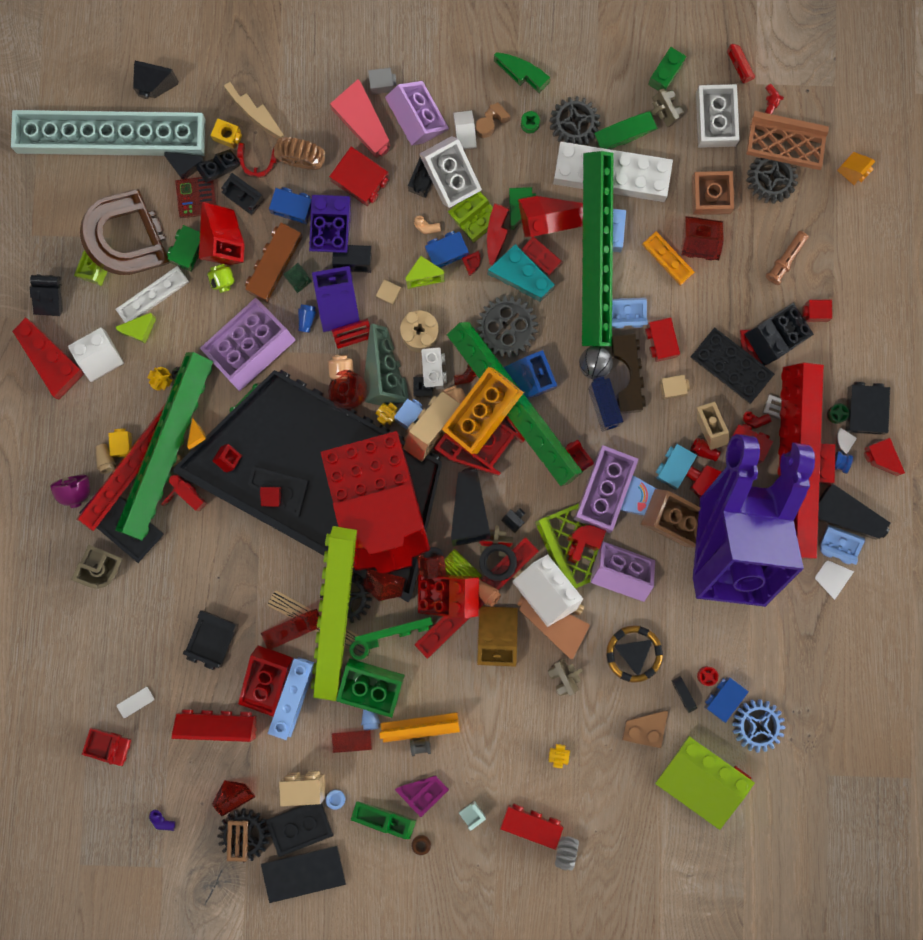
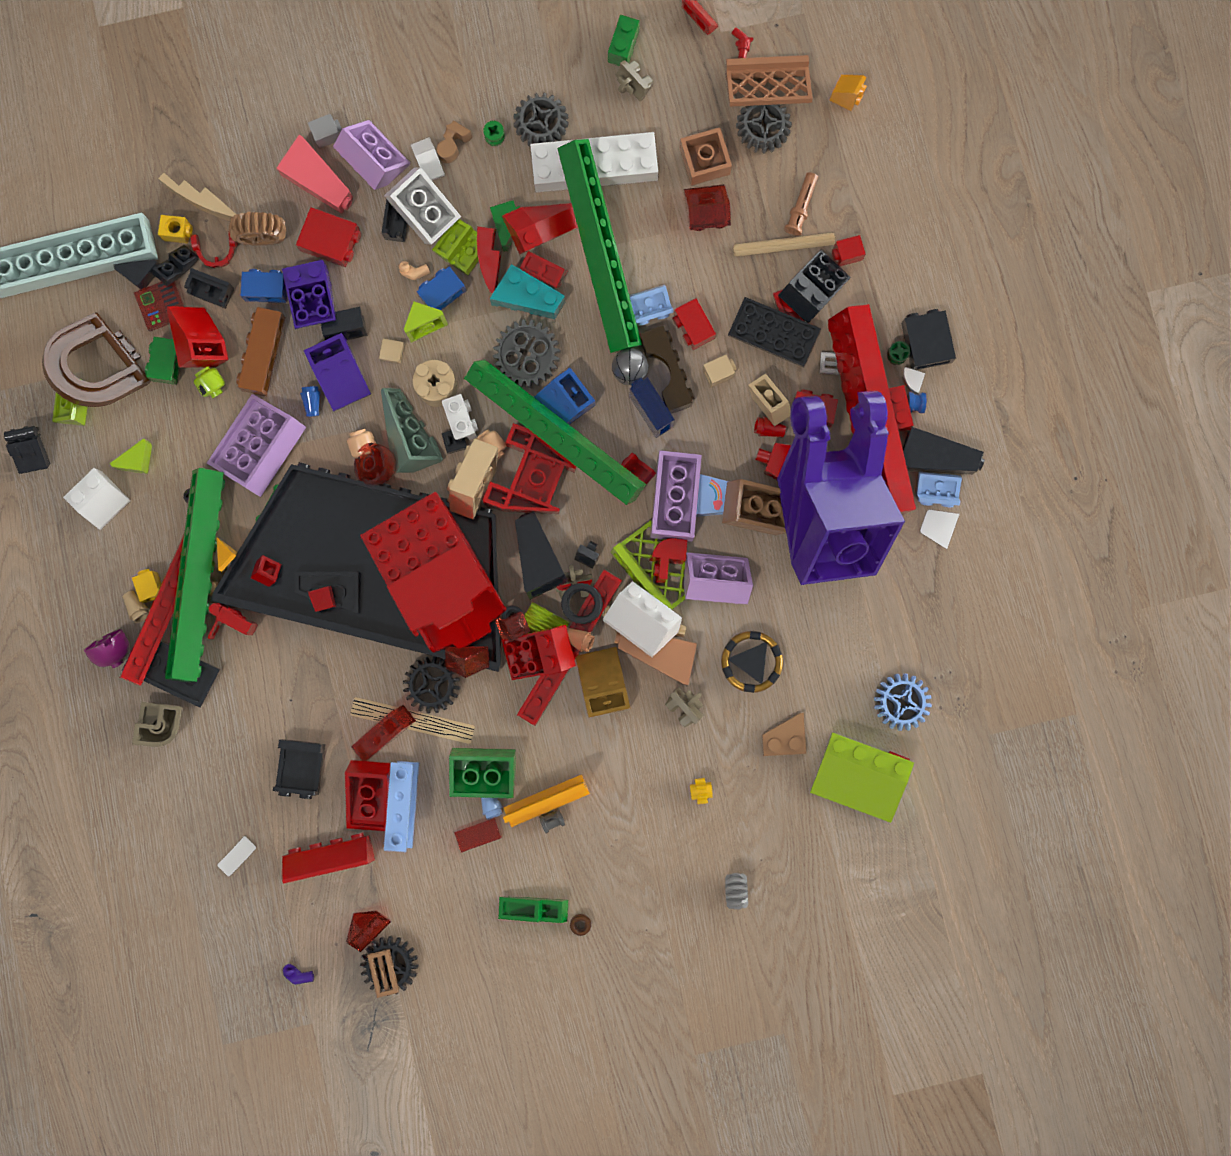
camera: 15 degrees left, 0 degrees up
red wedge [12,317,84,400] -> none
red piece [82,727,131,766] -> none
white tile [115,266,189,323] -> none
black slope [133,60,179,99] -> none
yellow gear [147,367,172,391] -> none
black tile [261,845,346,903] -> none
black tile [265,803,334,857] -> none
tan brick [279,771,326,806] -> none
clear green brick [283,263,312,294] -> none
lime brick [311,526,357,701] -> none
light blue tile [326,789,346,810] -> none
red tile [332,318,370,349] -> none
green hinge [349,617,433,660] -> none
yellow gear [375,402,398,426] -> none
light blue brick [394,398,423,430] -> none
magenta wing [395,775,449,817] -> none
light orange brick [442,367,524,454] -> none
clear red arm [454,364,477,385] -> none
light aqua panel [459,801,486,831] -> none
red tile [462,251,480,276] -> none
green slope [494,52,550,93] -> none
red brick [500,803,564,850] -> none
green slope [594,111,658,150] -> none
light blue brick [613,209,626,252] -> none
light orange tile [642,231,695,286] -> none
medium azure brick [655,444,697,490] -> none
black beam [671,676,697,713] -> none
white brick [696,84,739,148] -> none
red wheel [697,666,719,686] -> none
blue brick [704,677,749,723] -> none
red arm [743,411,772,428] -> none
red slope [864,438,905,476] -> none
none -> tan axle [733,233,835,257]

